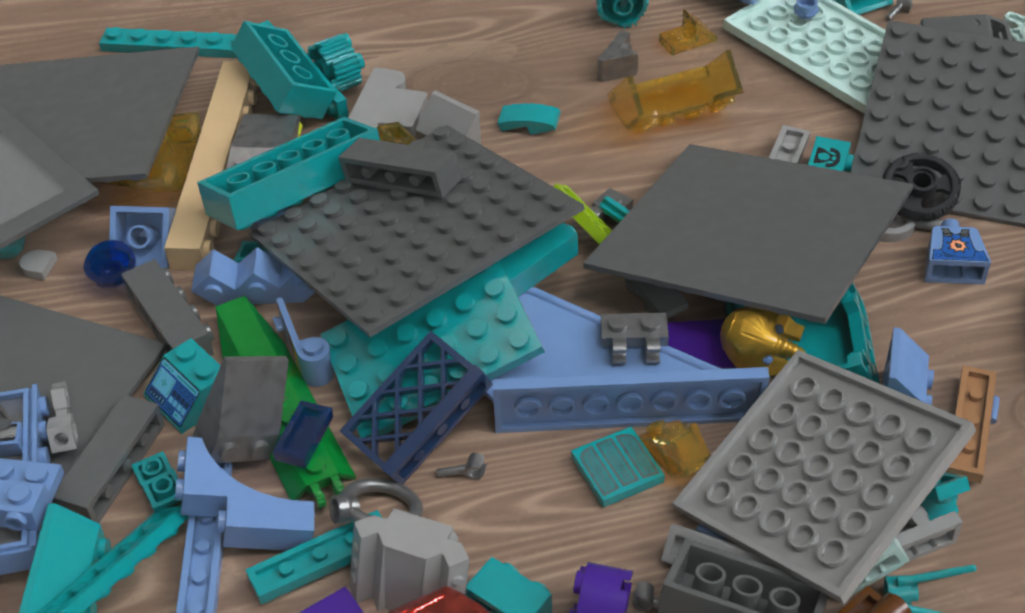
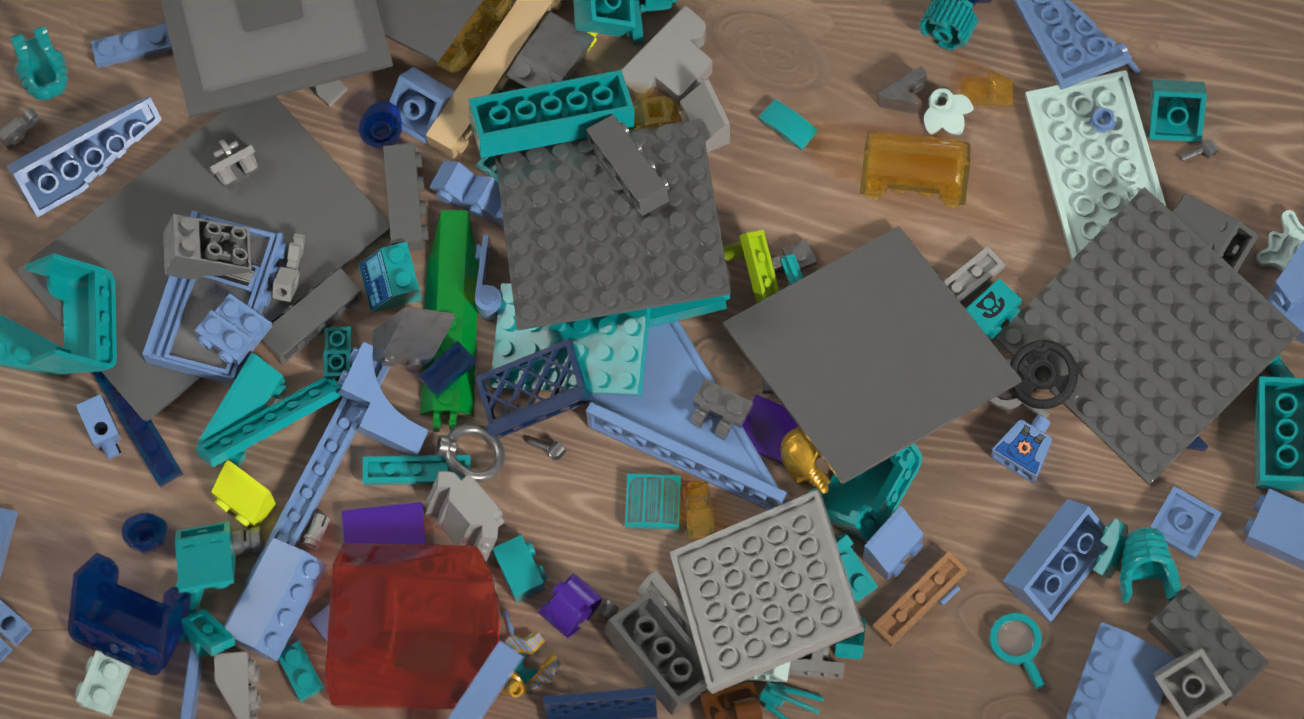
camera: 30 degrees right, 25 degrees up
none -> light aqua plate [924,88,974,135]

